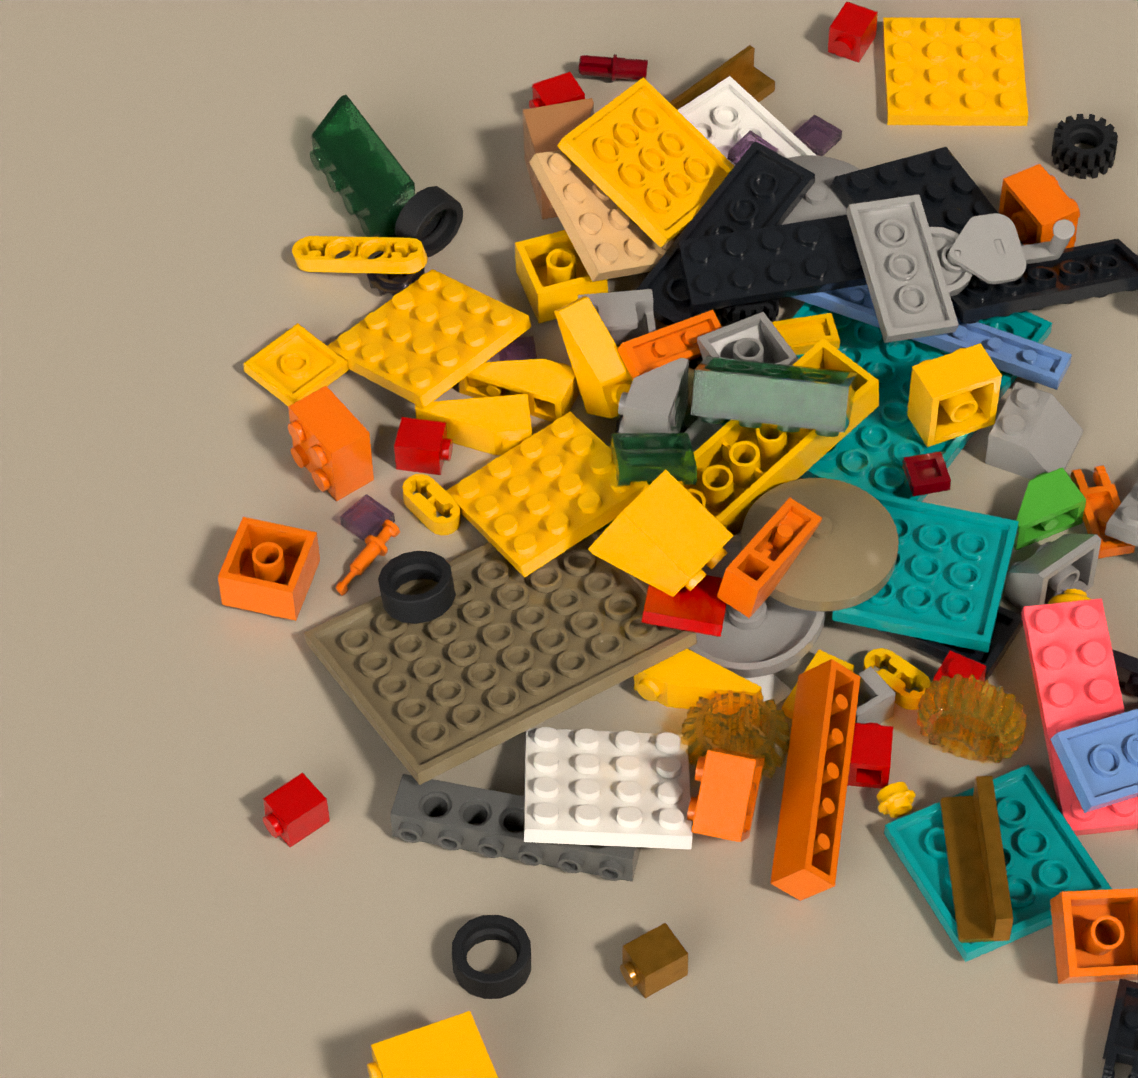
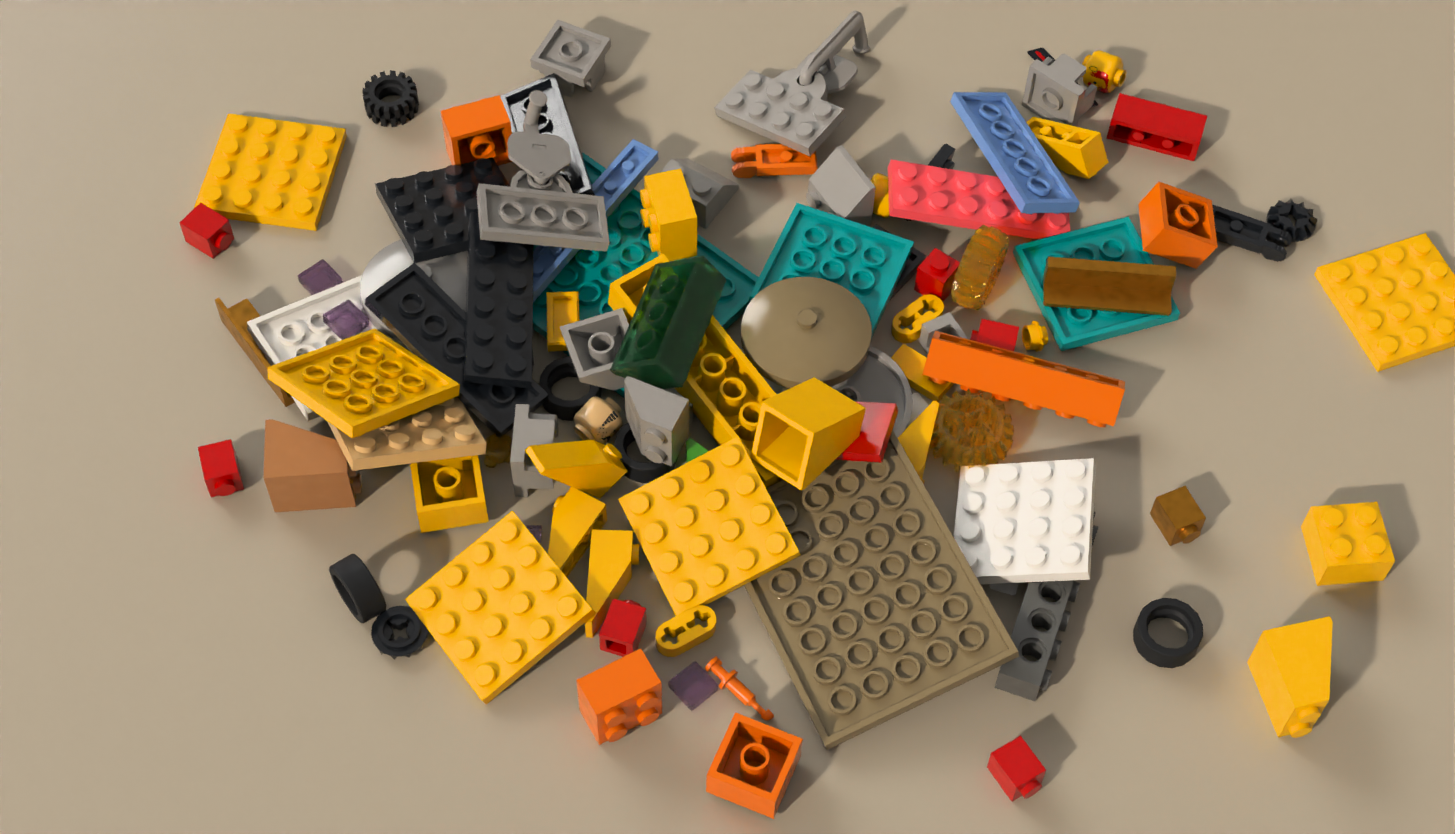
camera: 85 degrees left, 5 degrees up
yellow plate [243,323,349,406] -> none
yellow beam [292,236,428,274] -> none
clear green slope [310,95,415,238] -> none
black tyre [378,551,456,624] -> none
dark red axle [578,54,648,82] -> none
clear green plate [611,433,697,486] -> none
orange plate [617,310,722,379] -> none
orange brick [687,748,765,842] -> none
orange slope [717,497,822,618] -> none
dark red plate [903,451,951,496] -> none
bright green slope [1014,467,1086,550] -> none

